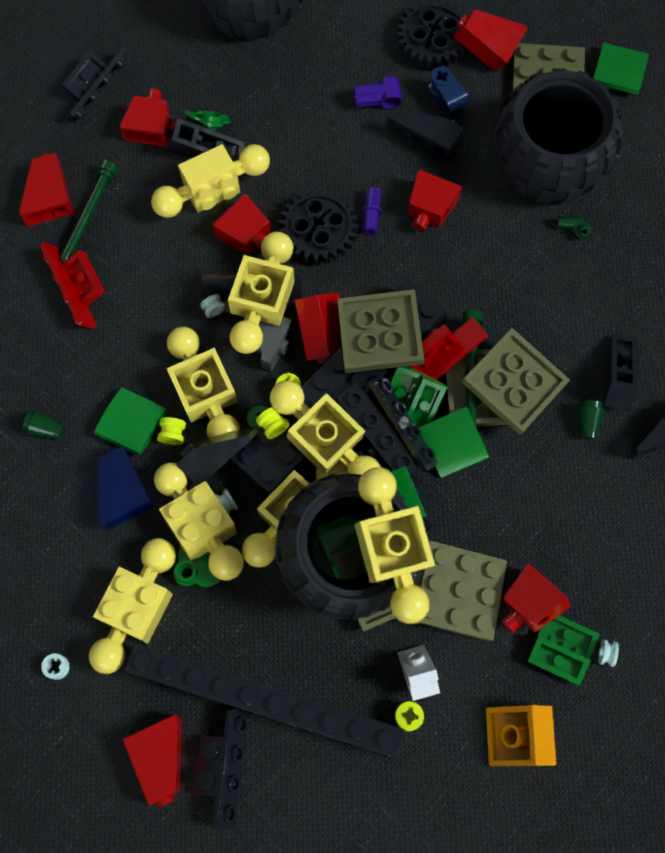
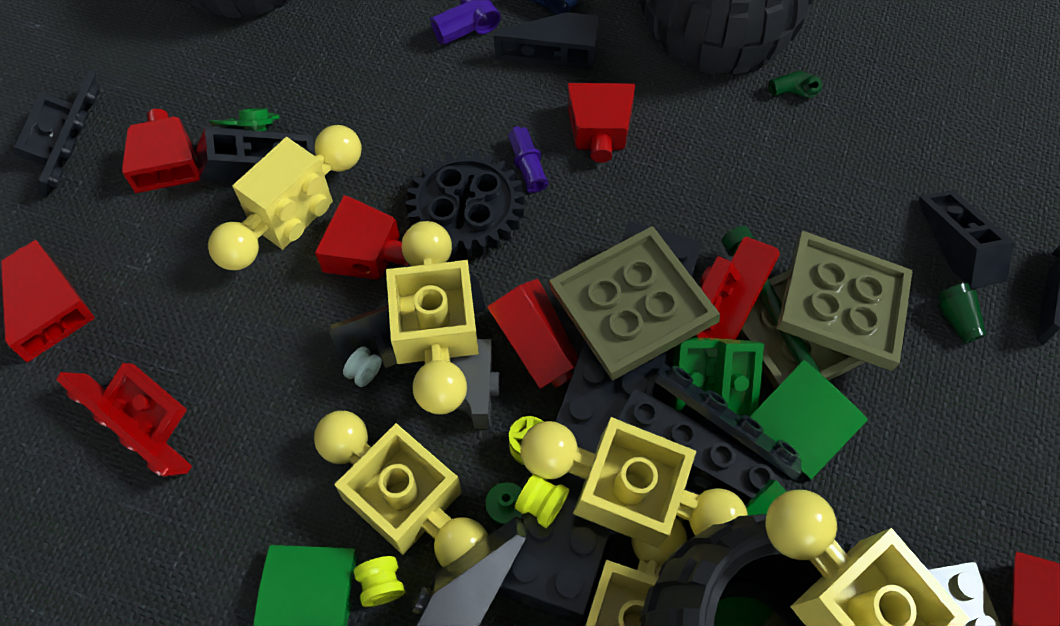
camera: 25 degrees left, 10 degrees down
dark green piece [60,159,119,263] -> none

